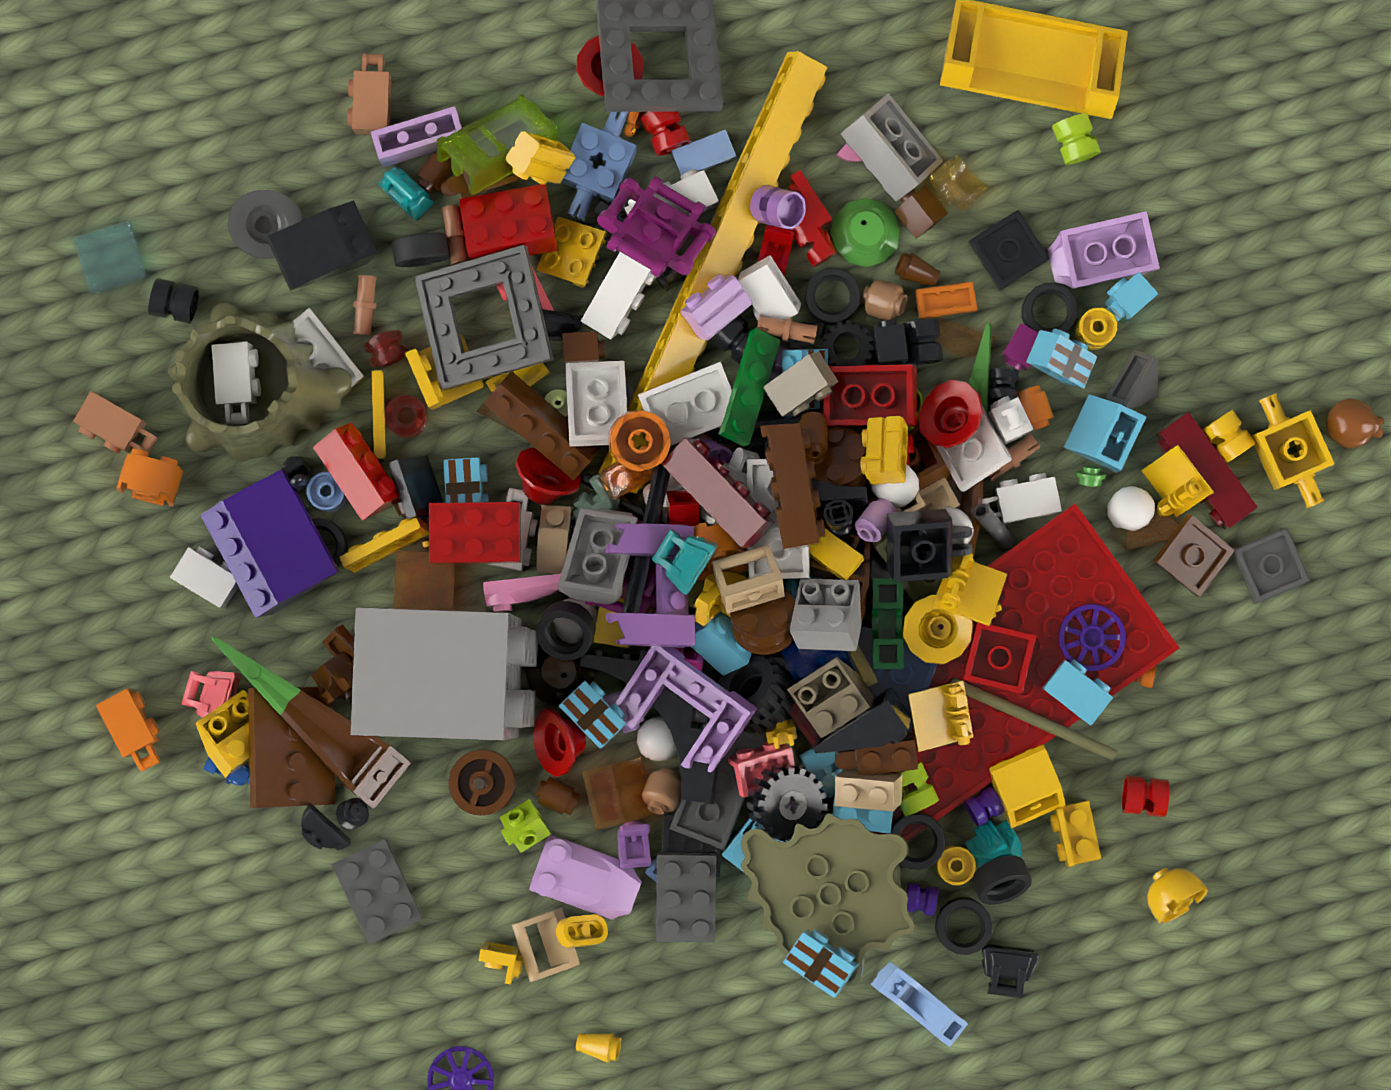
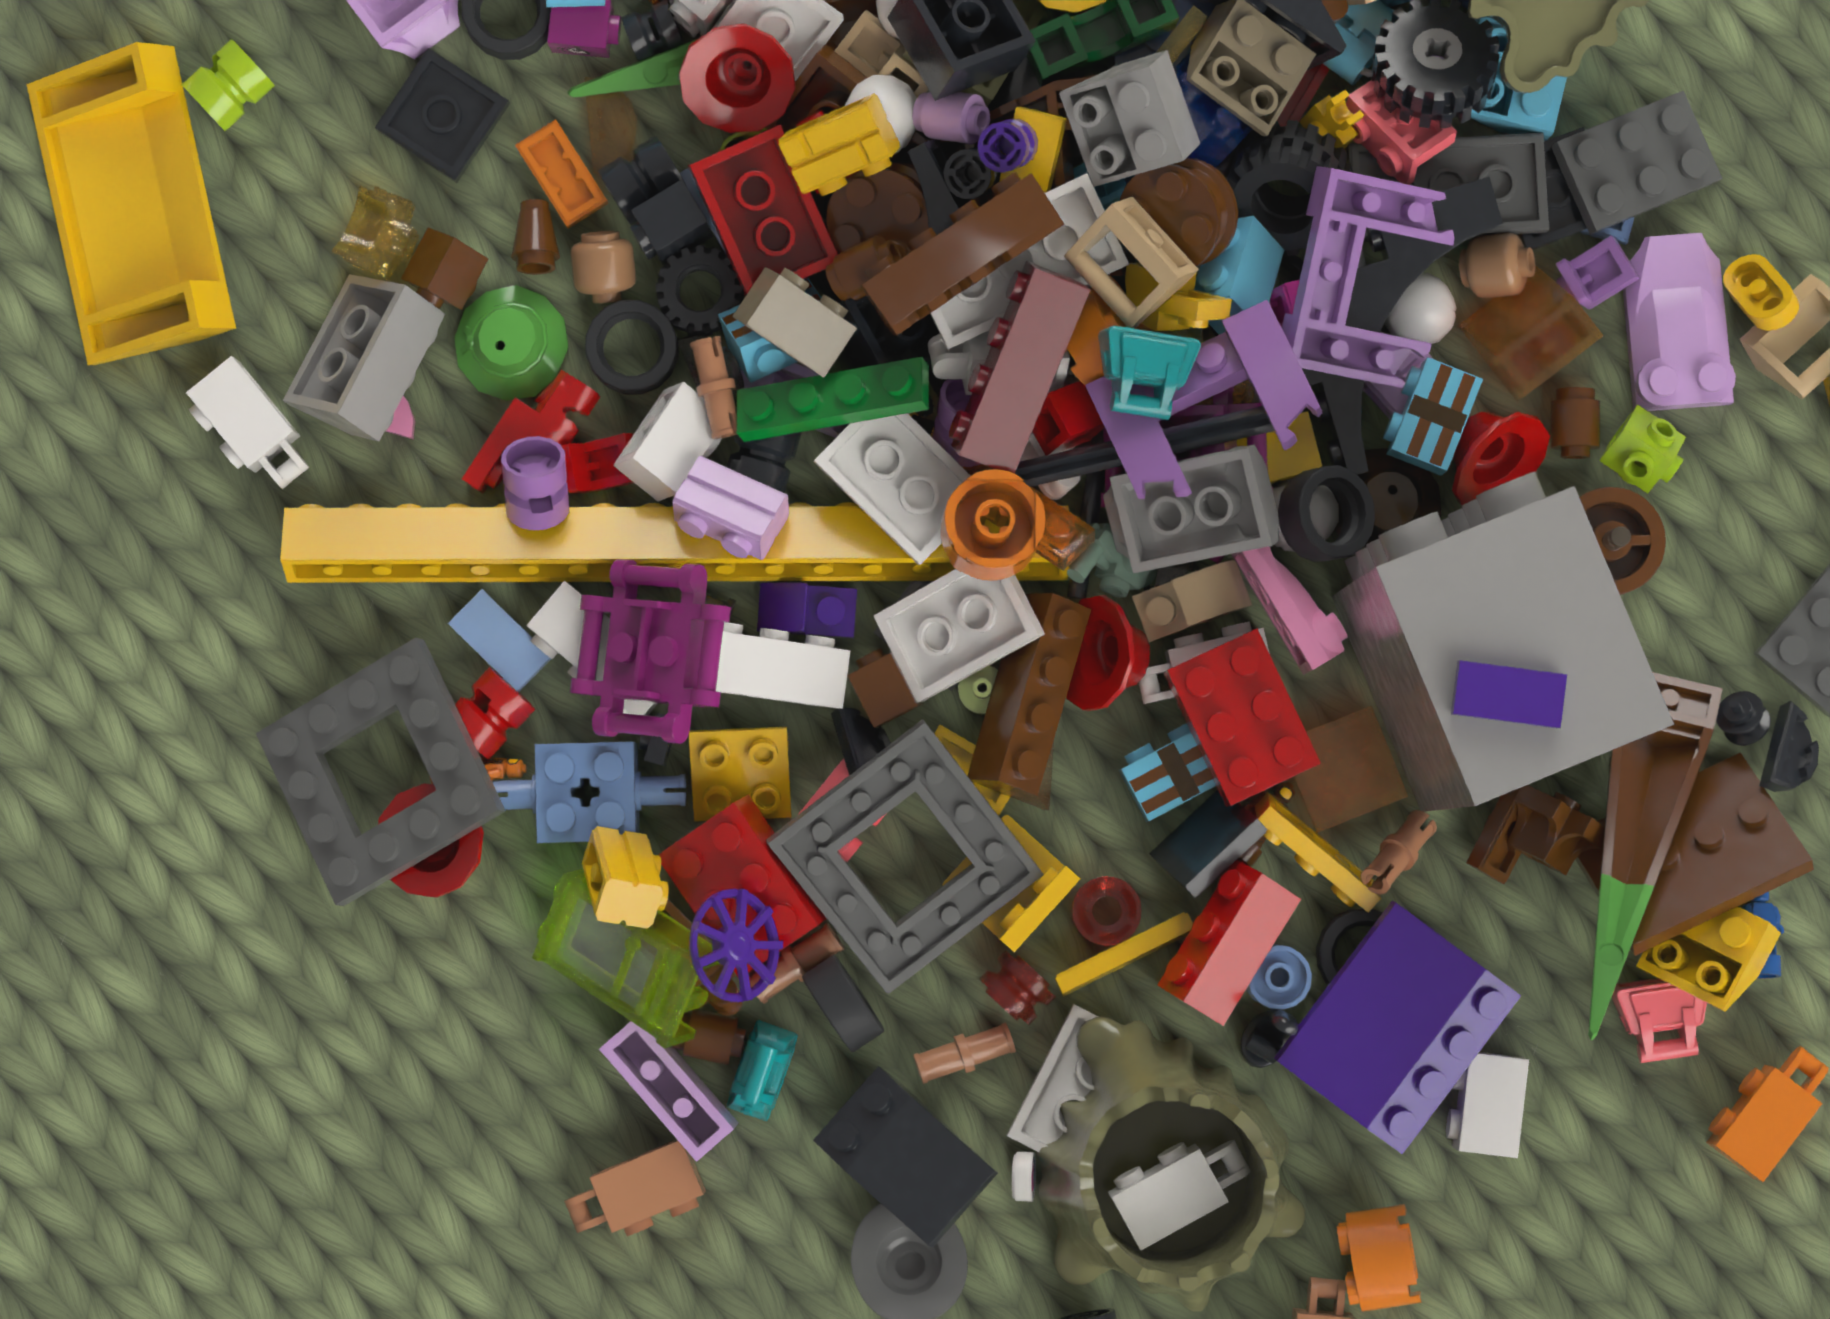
camera: 115 degrees left, 0 degrees up
none -> white brick [186,356,309,489]
none -> dark purple wheel [689,889,783,1002]
none -> dark purple slope [757,583,857,638]
none -> dark purple wheel [977,118,1038,172]
none -> white tile [1012,1152,1036,1202]
none -> nougat pin [1361,810,1437,895]
none -> dark purple tile [1451,660,1567,729]

